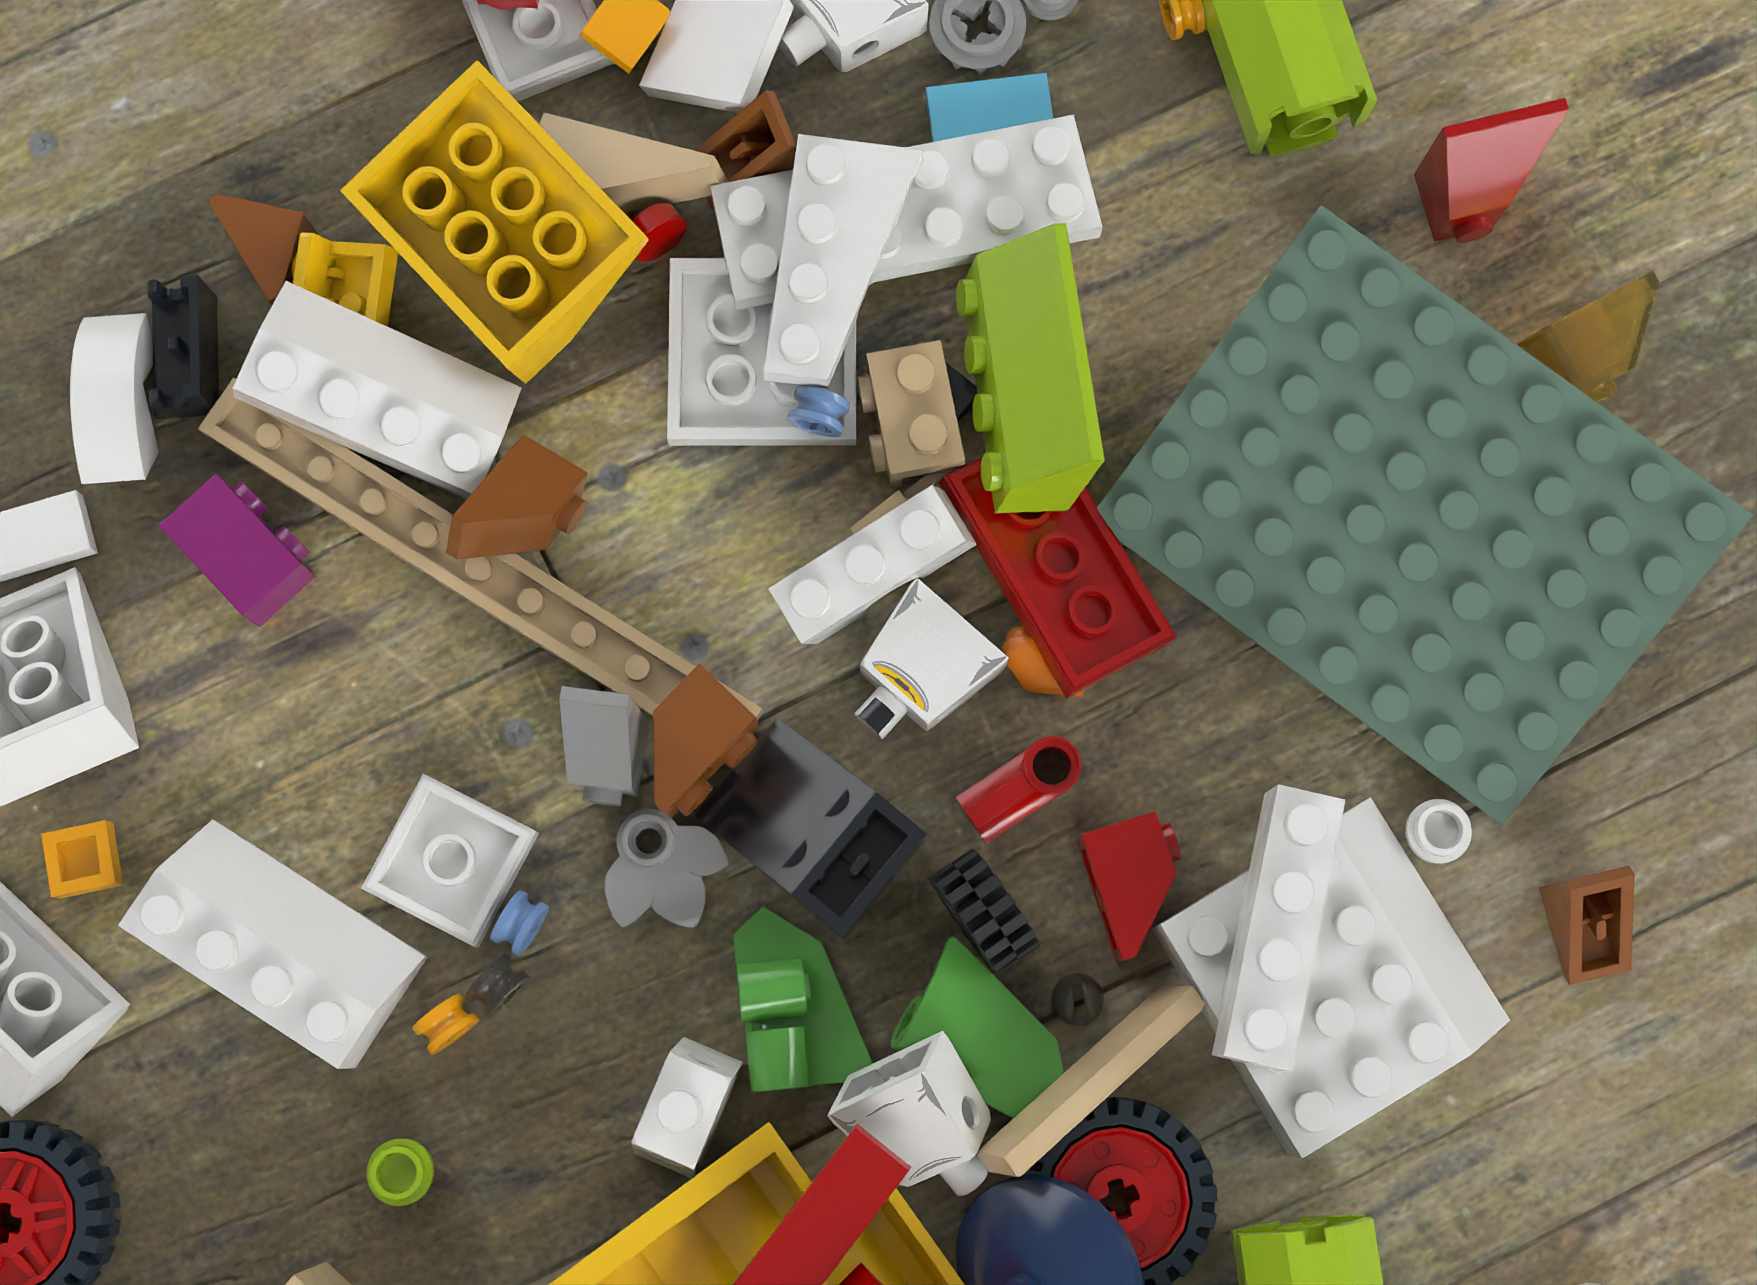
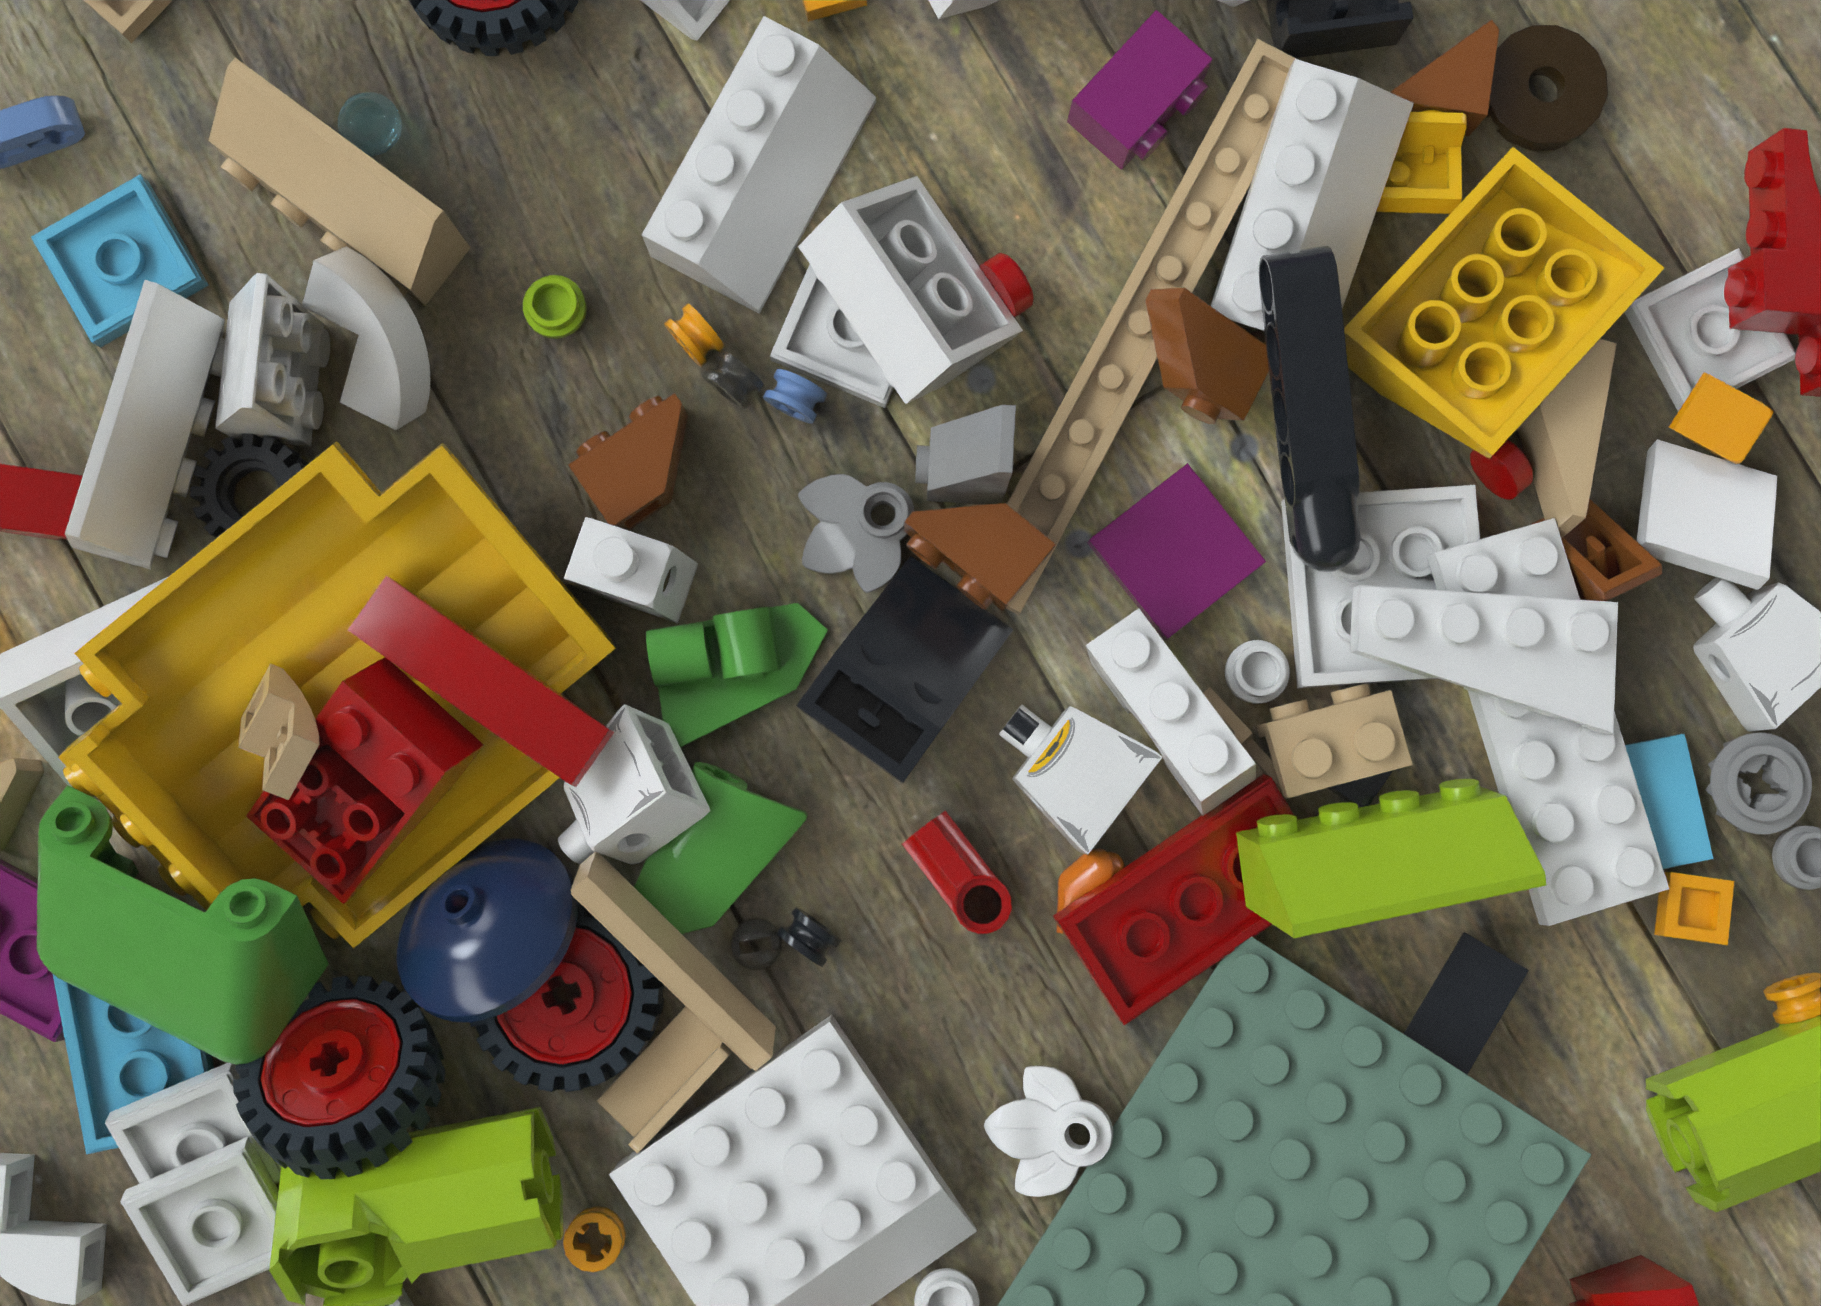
camera: 80 degrees right, 5 degrees up
medium blue bush [787,386,850,437] -> none
black tyre [929,848,1040,976] -> none
red slope [1076,811,1181,963] -> none
white brick [1212,784,1345,1072] -> none
none -> light orange bush [563,1206,626,1272]
none -> dark orange slope [568,393,688,531]
none -> tan panel [597,1006,732,1154]
none -> black bush [777,906,842,967]
none -> white slope [798,176,1023,404]
none -> red tile [979,253,1034,318]
none -> white plate [984,1066,1113,1197]
none -> magenta tile [1087,463,1266,641]
none -> white plate [1225,640,1290,704]
none -> black piece [1259,246,1360,572]
none -> black hinge [1403,932,1529,1074]
none -> dark brown tile [1486,25,1608,150]
none -> light orange plate [1654,872,1735,945]

